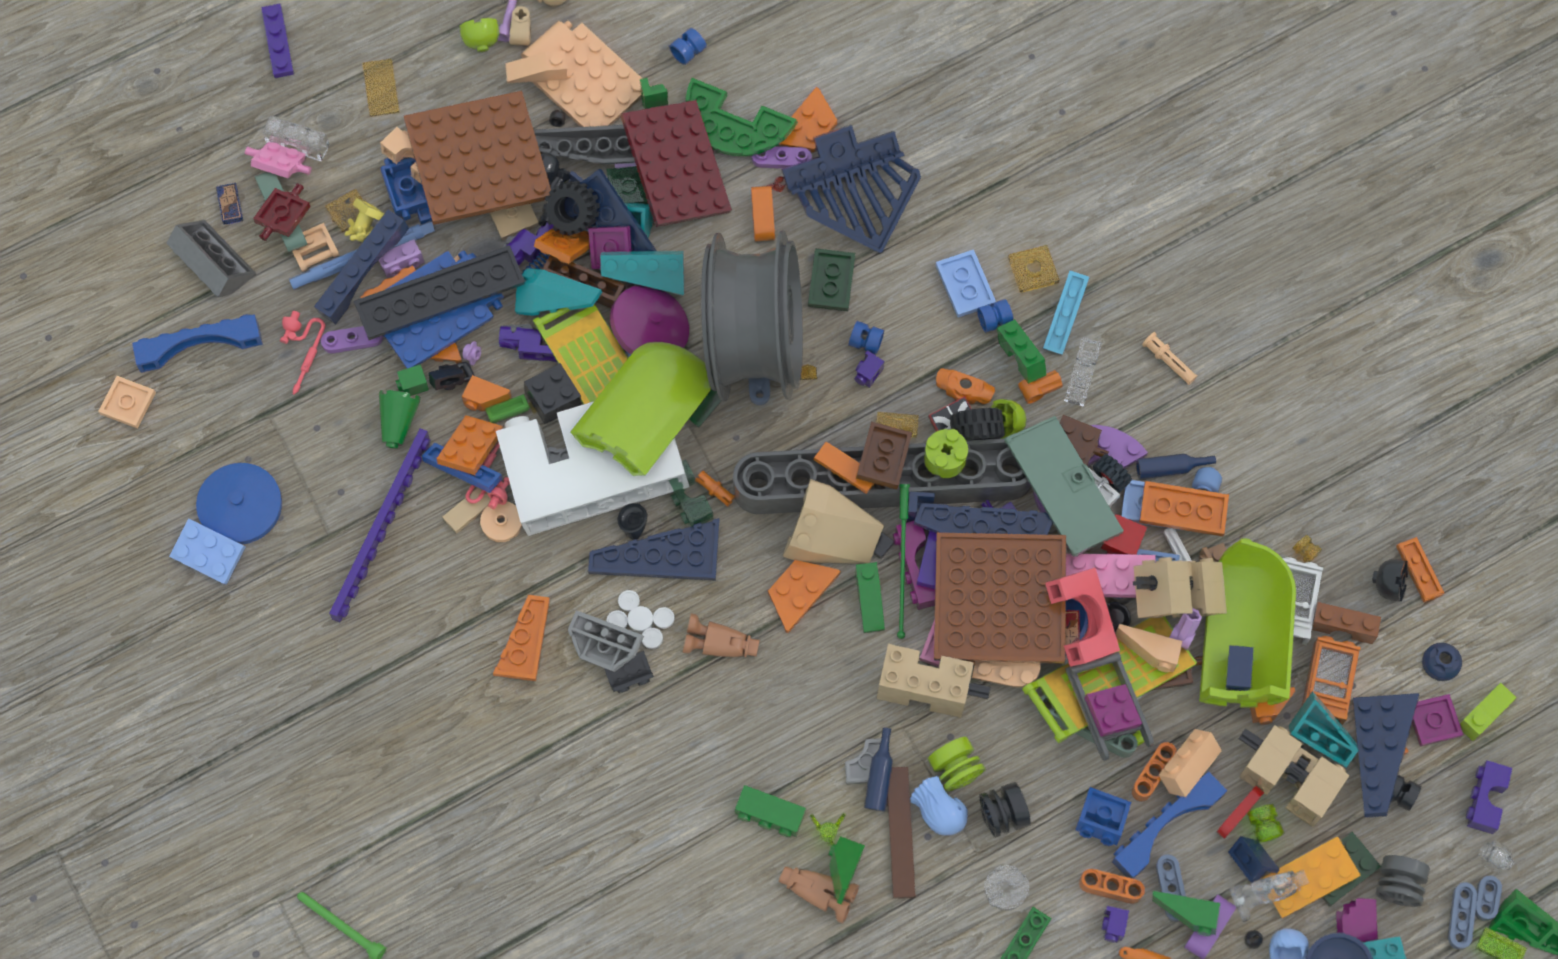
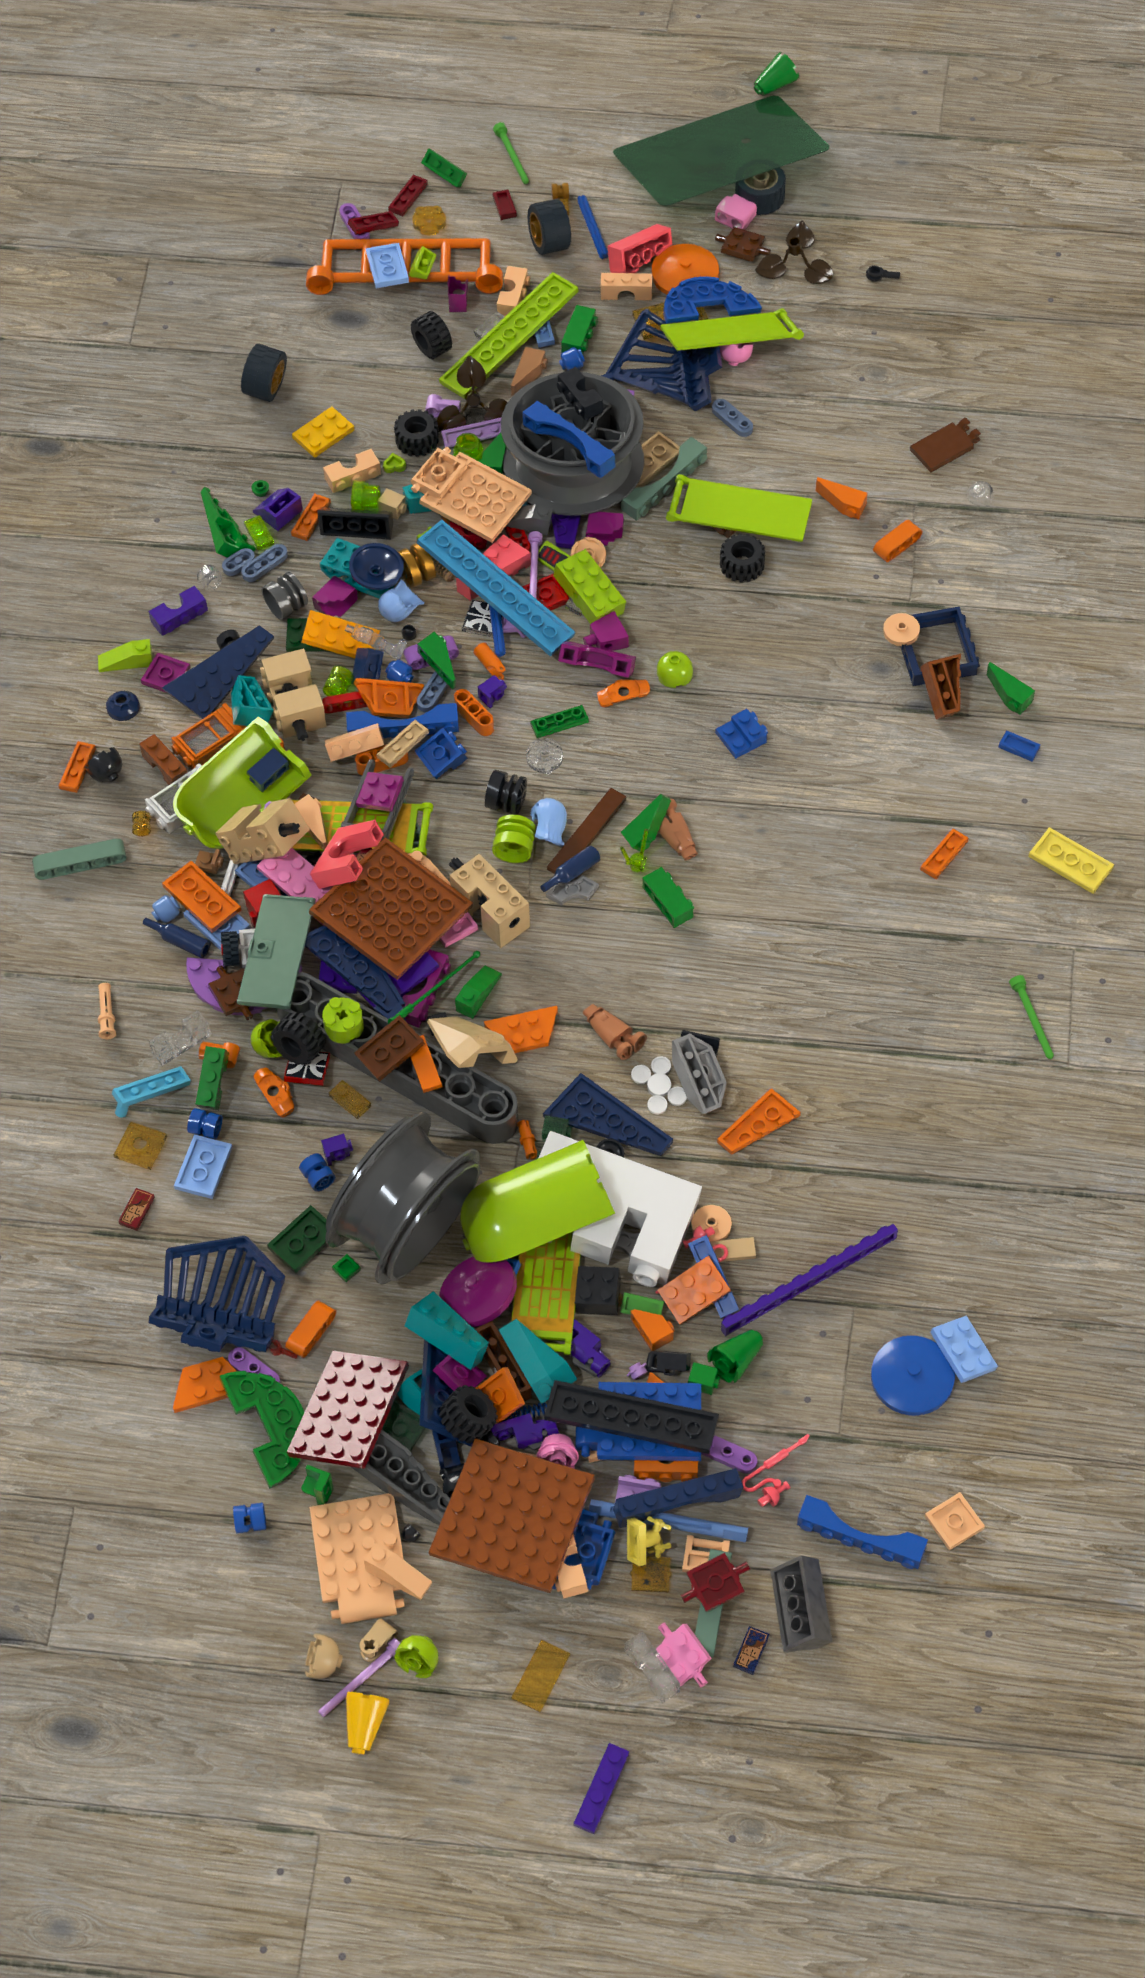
camera: 140 degrees left, 10 degrees down
none -> sand green beam [32,839,127,880]
none -> tile [118,1188,155,1231]
none -> orange wing [354,678,424,718]
none -> tan tile [377,720,429,768]
none -> blue head [385,660,414,683]
none -> bright pink cone [537,1434,579,1469]

